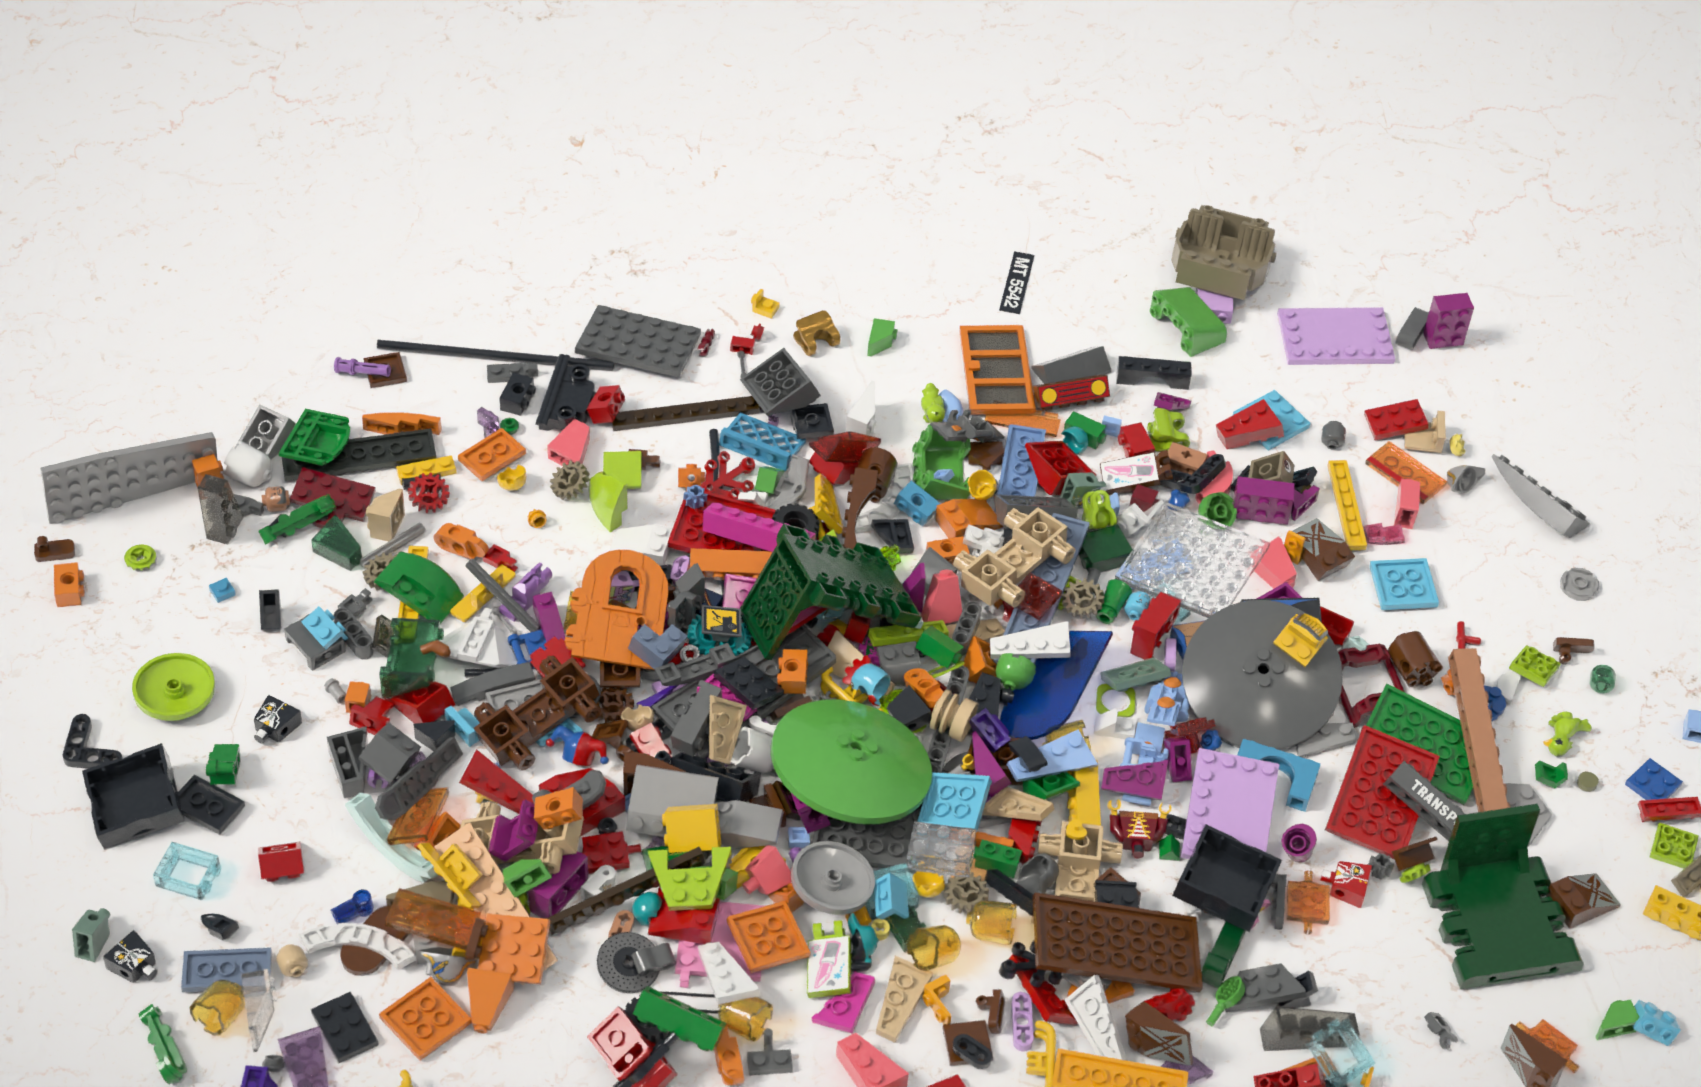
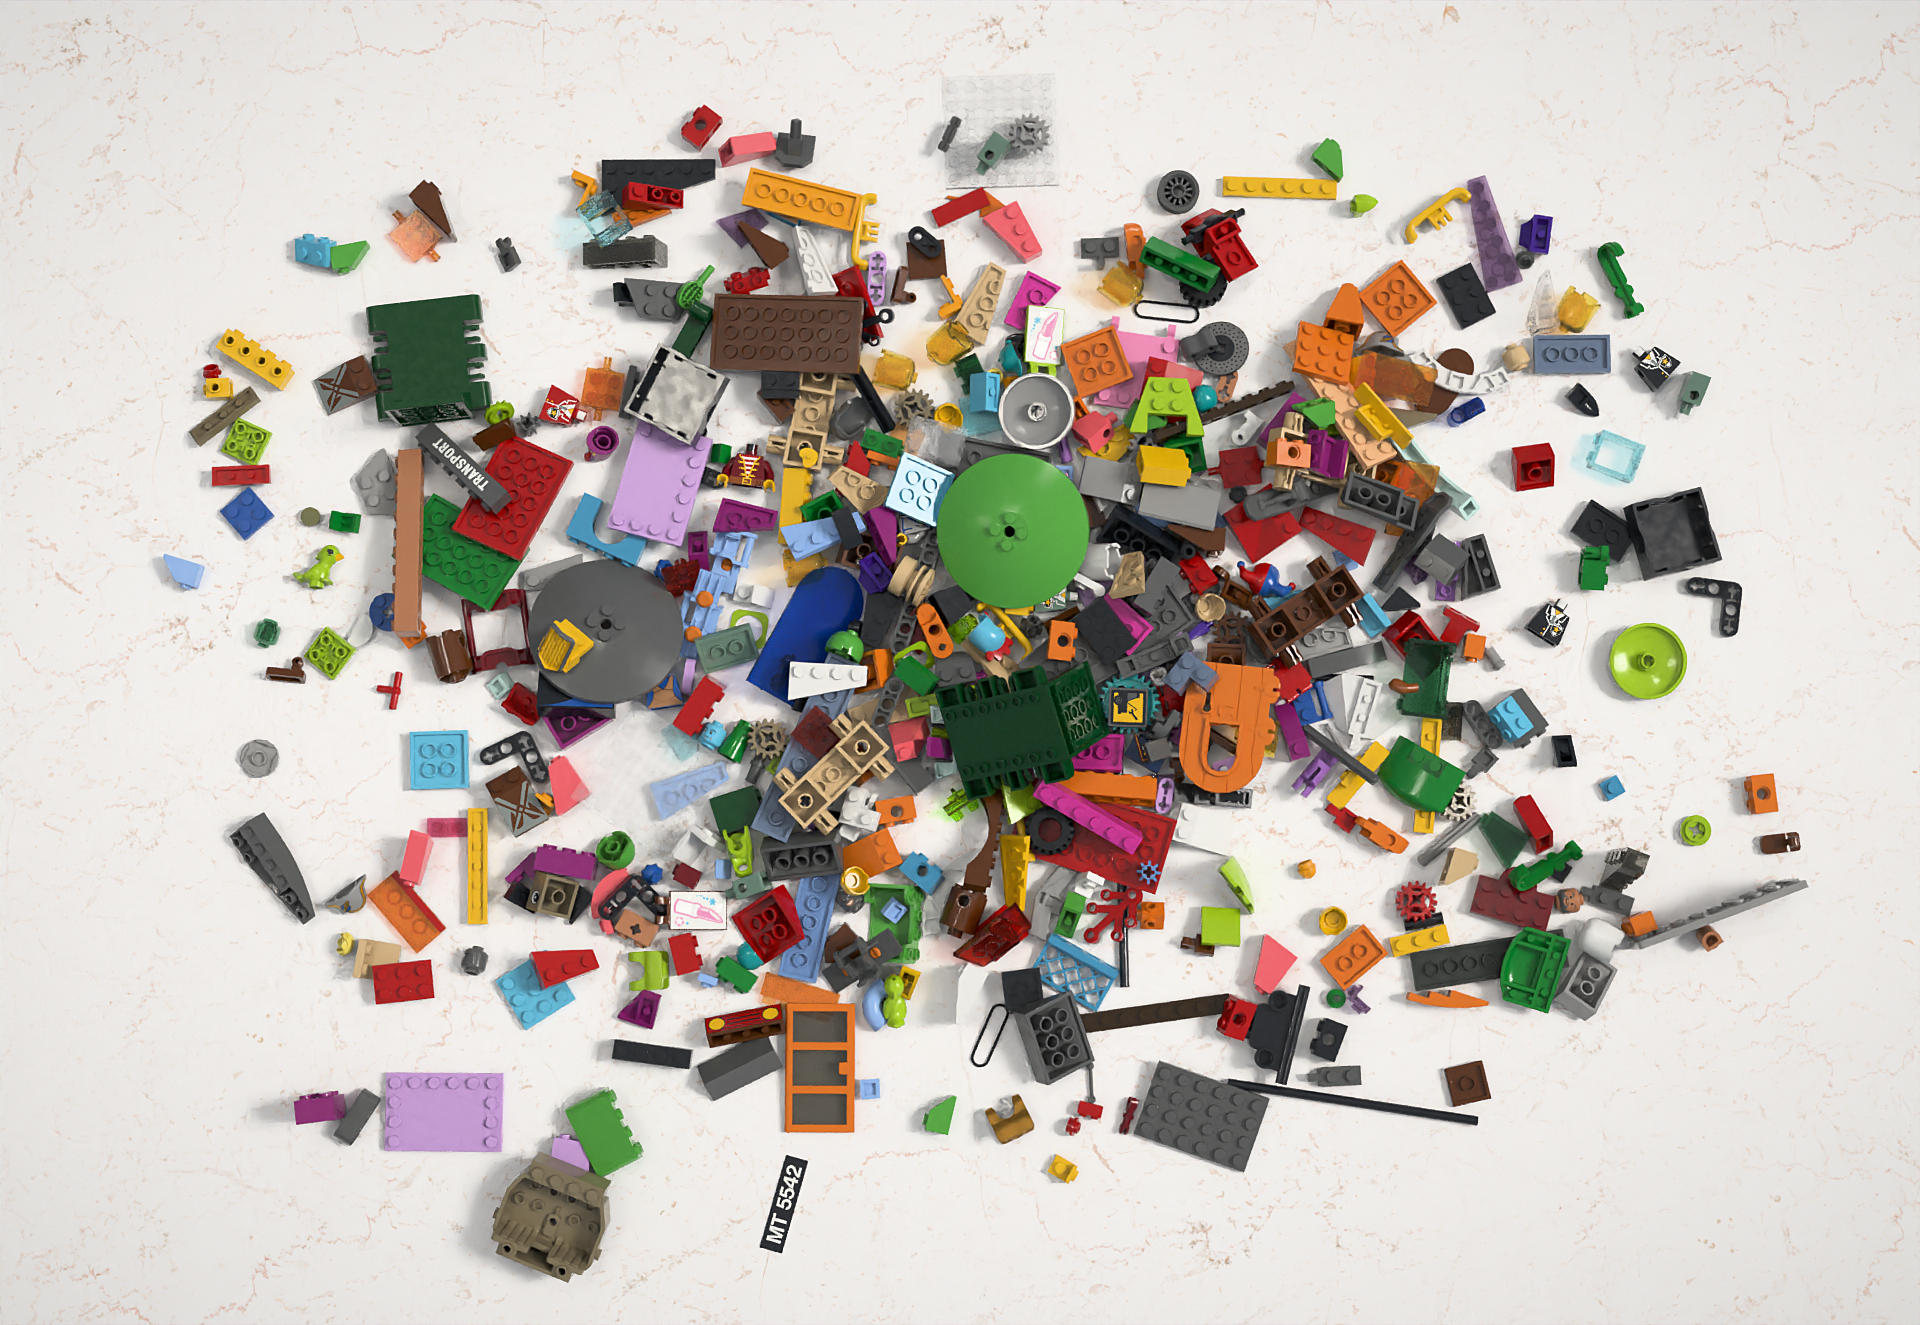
camera: 175 degrees left, 35 degrees up
medium lavender pin [334,357,391,377] -> none
reddish brown plate [465,918,489,962] -> none
dark tan gear [550,460,590,500] -> none
white wing [698,942,760,1005] -> none
black wing [871,519,914,553] -> none
none -> black beam [480,731,549,783]
none -> light blue plate [860,1078,880,1099]
none -> yellow slope [899,965,921,1000]
none -> black piece [971,1003,1009,1067]
none -> dark grey slope [1340,471,1420,533]
none -> red slope [1513,794,1553,855]

